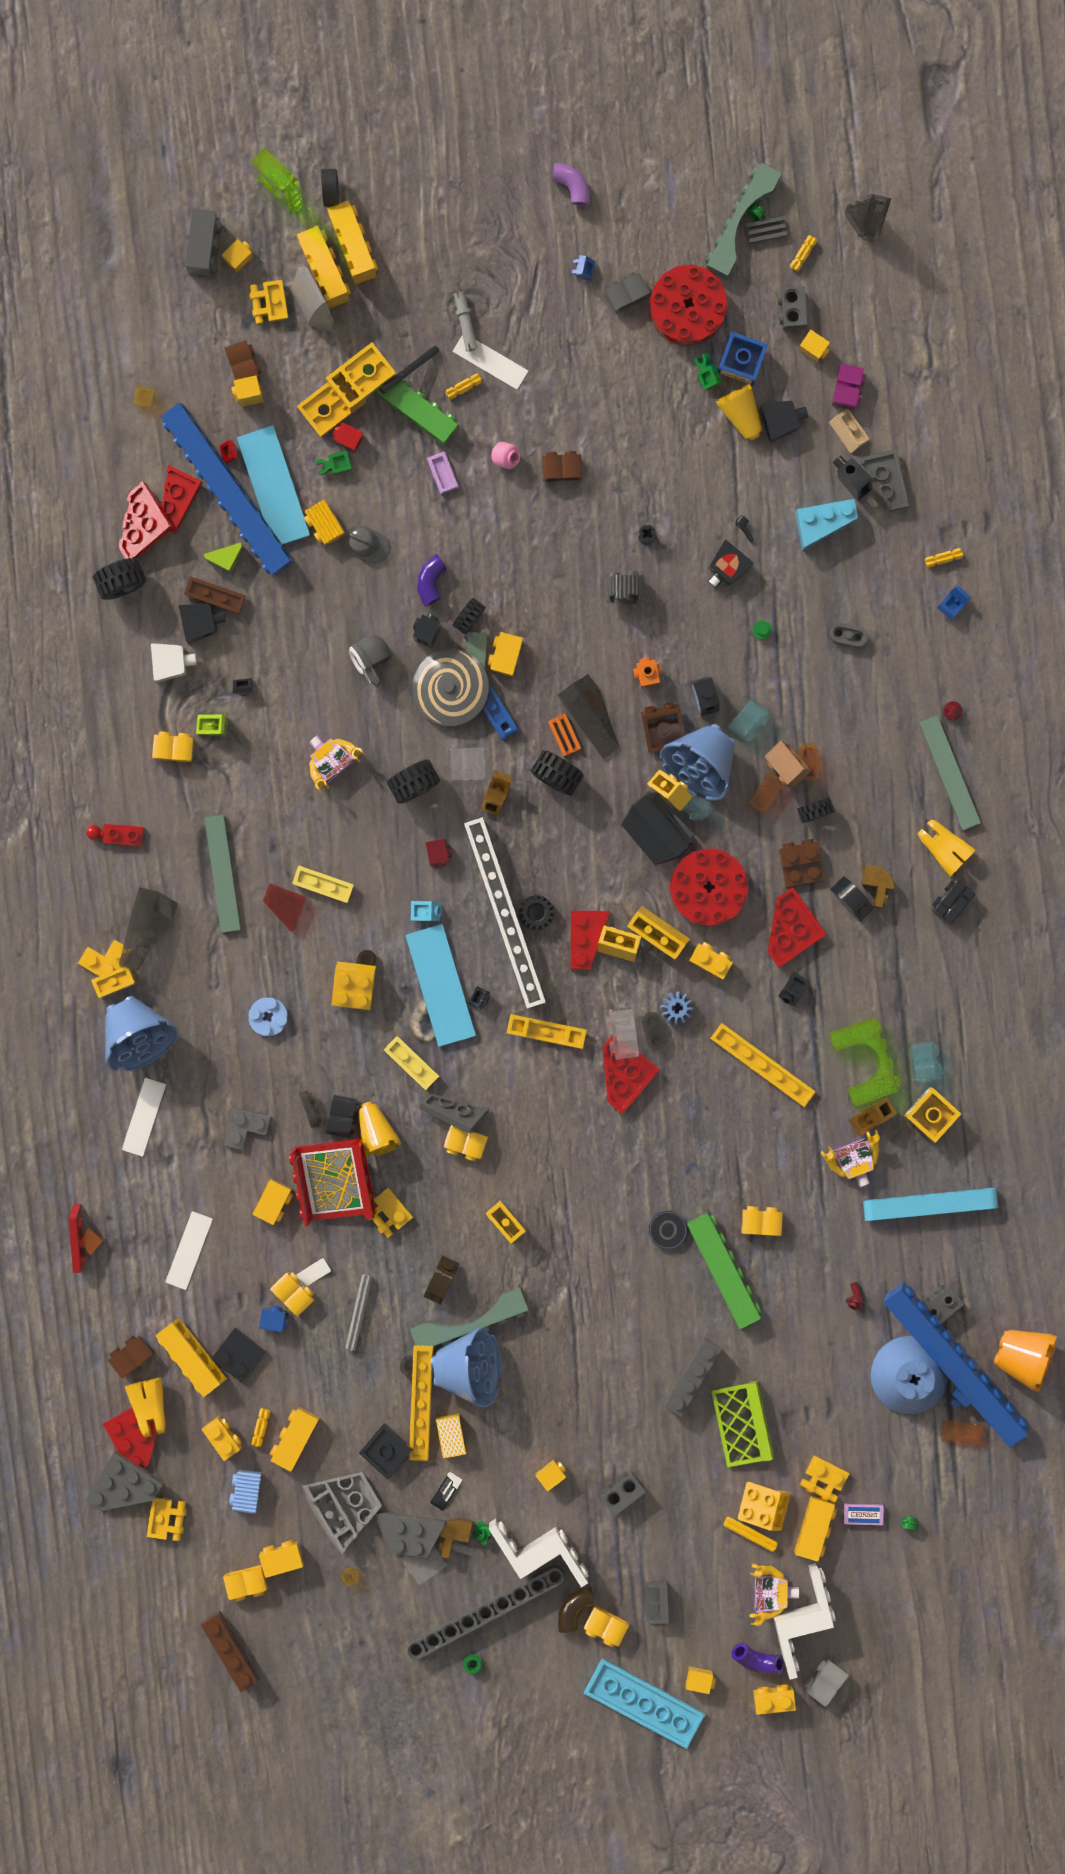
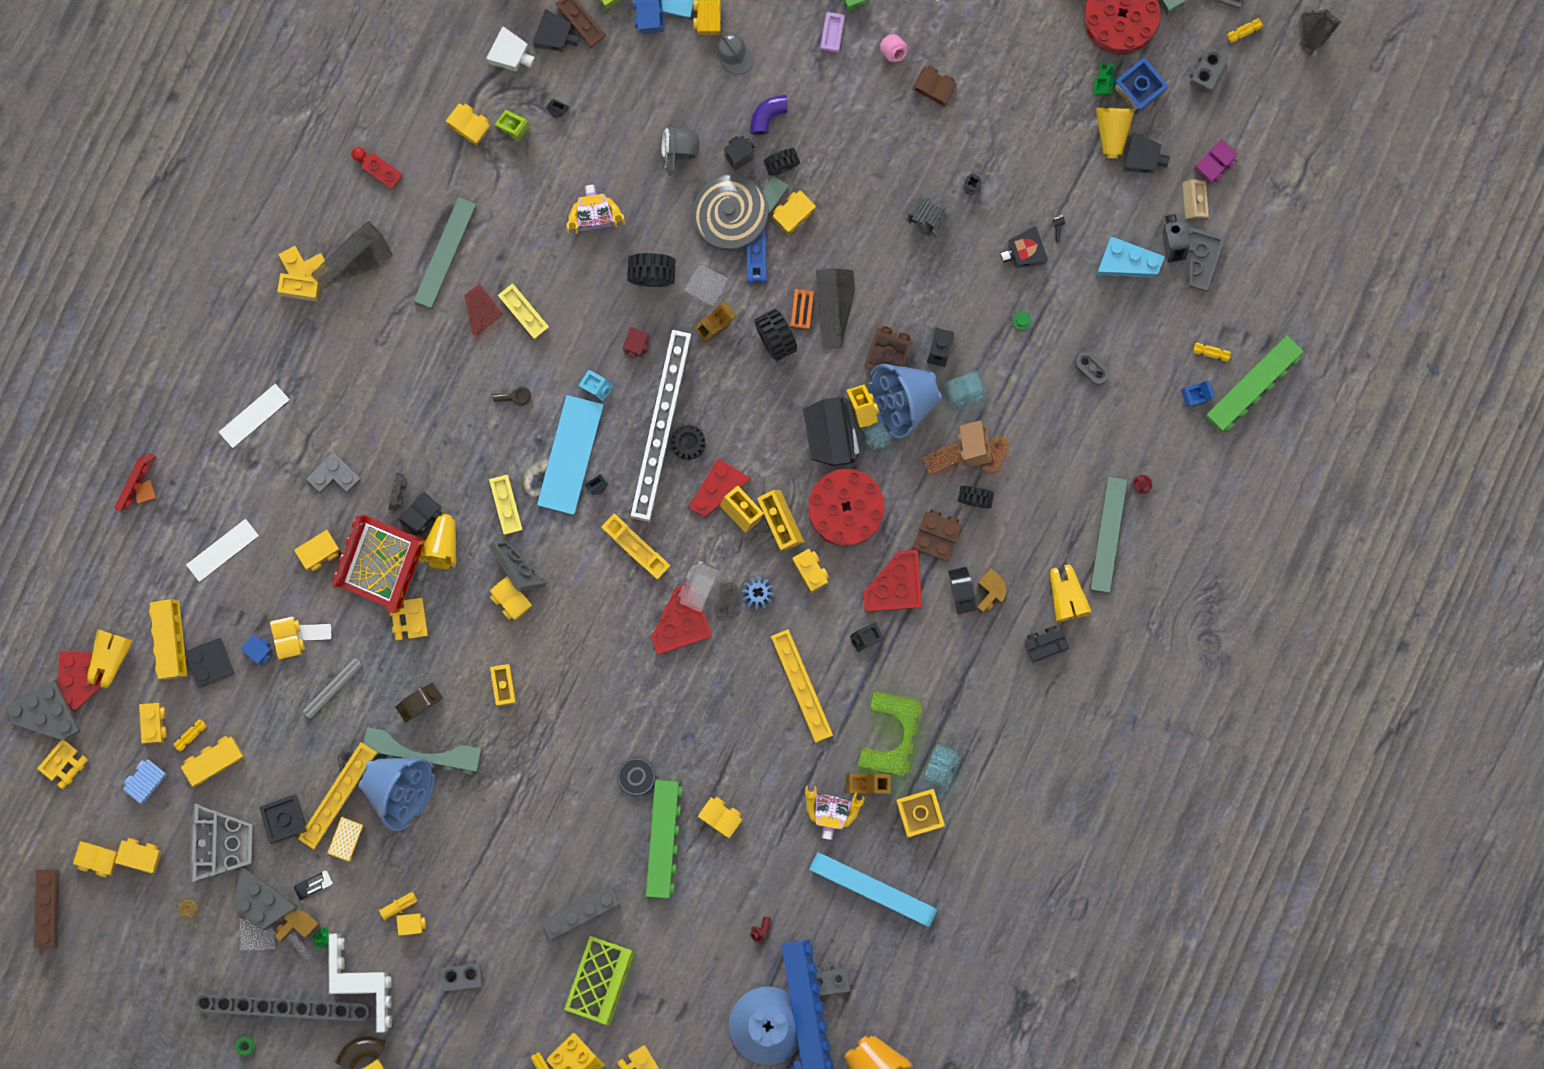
camera: 30 degrees right, 5 degrees down
medium blue cone [105,996,179,1072] -> none
reddish brown brick [108,1335,154,1379] -> none
light blue plate [249,998,288,1036] -> none
yellow brick [331,961,376,1010] -> none
orange brick [633,657,662,688] -> none
yellow brick [798,330,830,362] -> none
none -> yellow axle [379,892,417,920]
none -> bright green brick [1205,335,1303,433]

